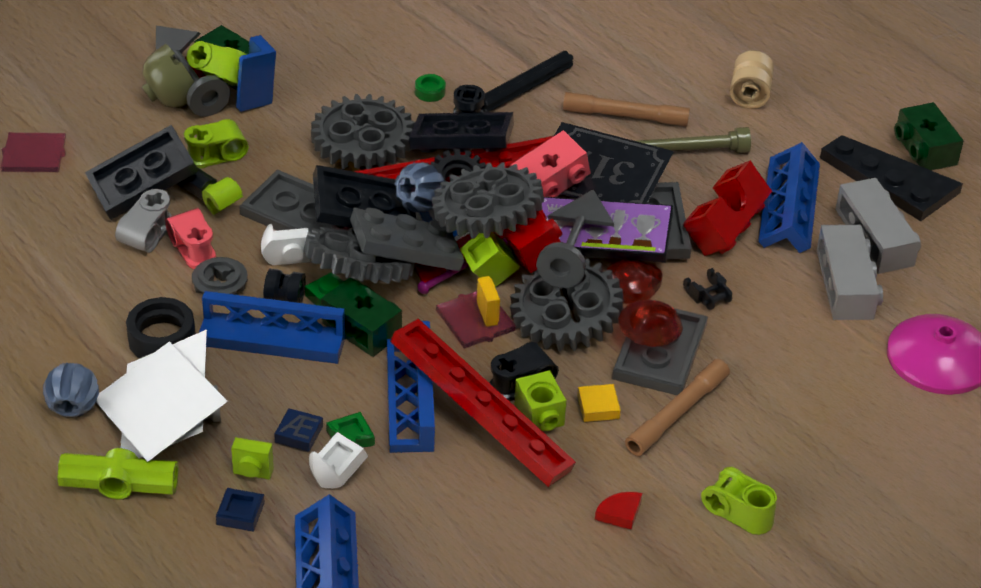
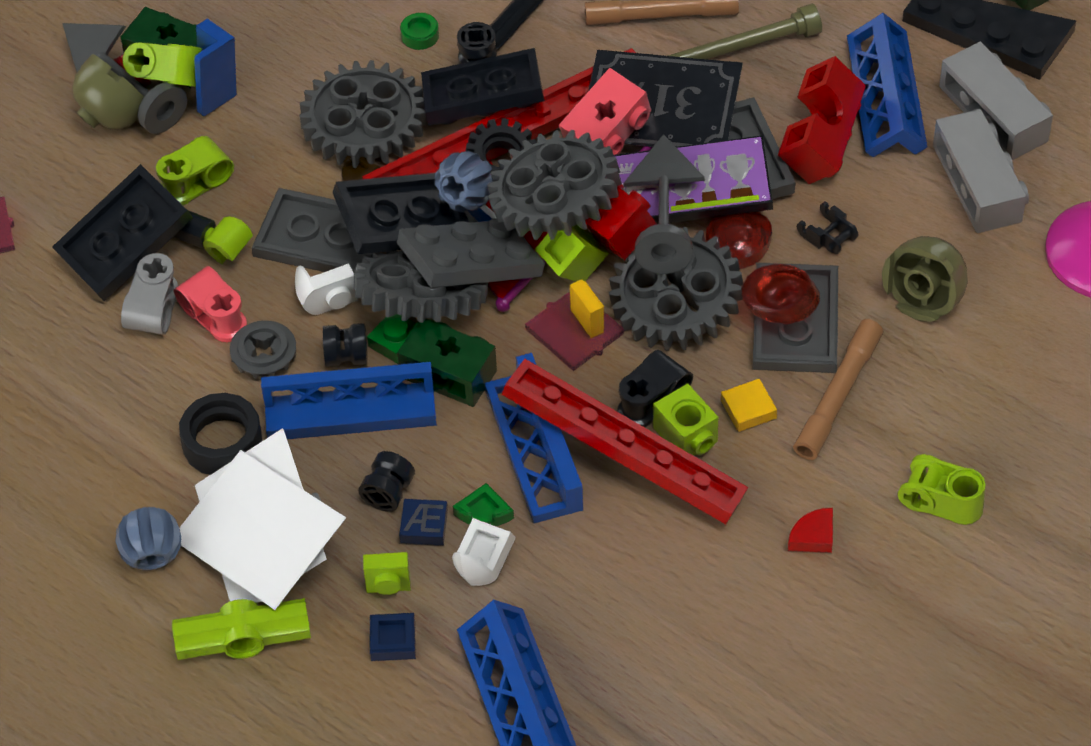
camera: 10 degrees left, 10 degrees up
none -> black wheel [358,451,415,512]
none -> olive cylinder [882,236,968,322]

